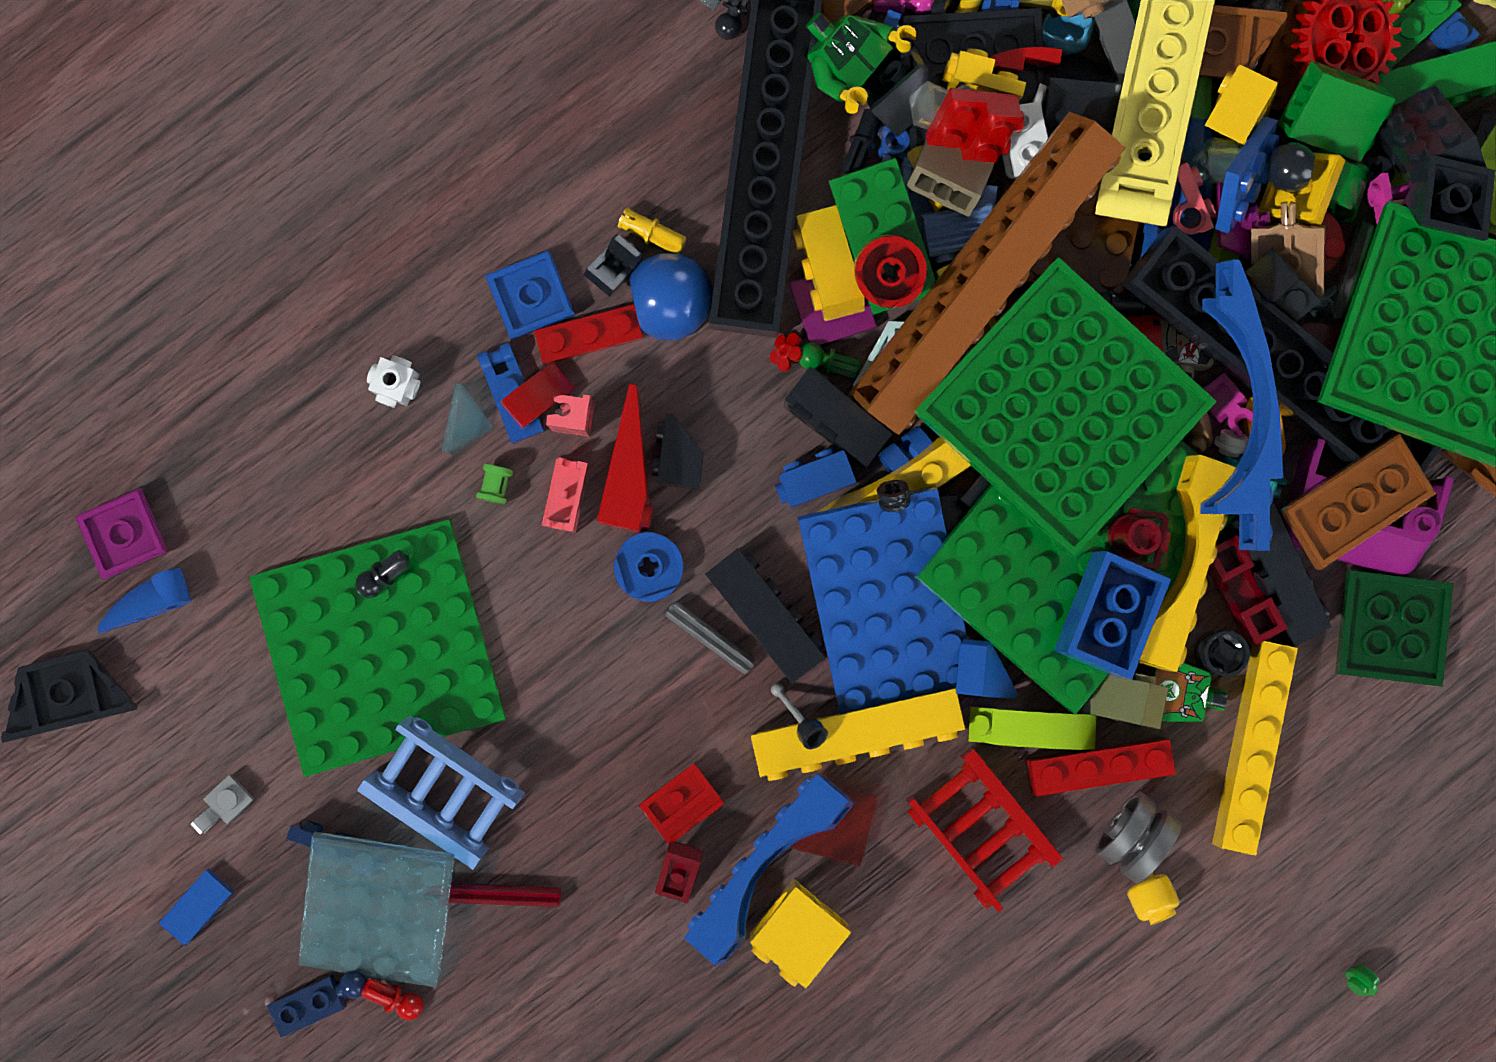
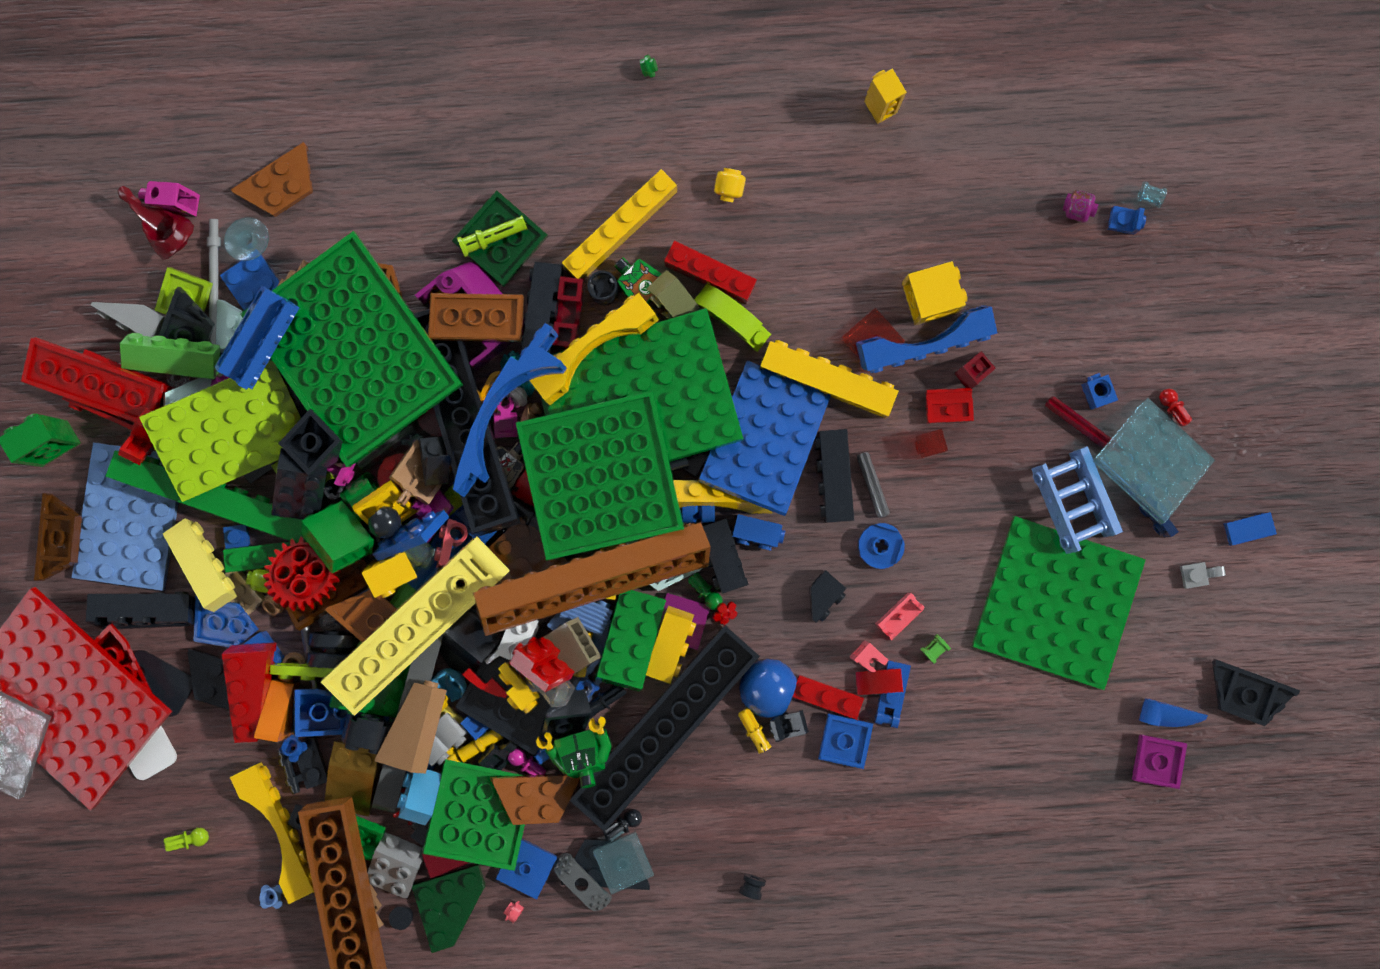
camera: 140 degrees left, 0 degrees up
dark blue plate [267,970,367,1038] -> none
black axle [355,550,410,598] -> none
white brick [367,355,420,408] -> none
clear light blue slope [441,383,494,455] -> none
red slope [597,383,654,534] -> none
black hinge [771,683,828,750] -> none
red brick [854,234,927,308] -> none
black bush [877,480,911,512] -> none
red fence [906,748,1063,913] -> none
blue slope [956,639,1018,699] -> none
blue brick [1054,551,1171,680] -> none
flat silver wheel [1095,791,1182,884] -> none
dark red piece [1107,508,1171,570] -> none
none -> lime pin [457,216,527,257]
none -> black wheel [739,873,766,900]
none -> clear red brick [915,429,948,459]
none -> blue brick [1081,373,1118,410]

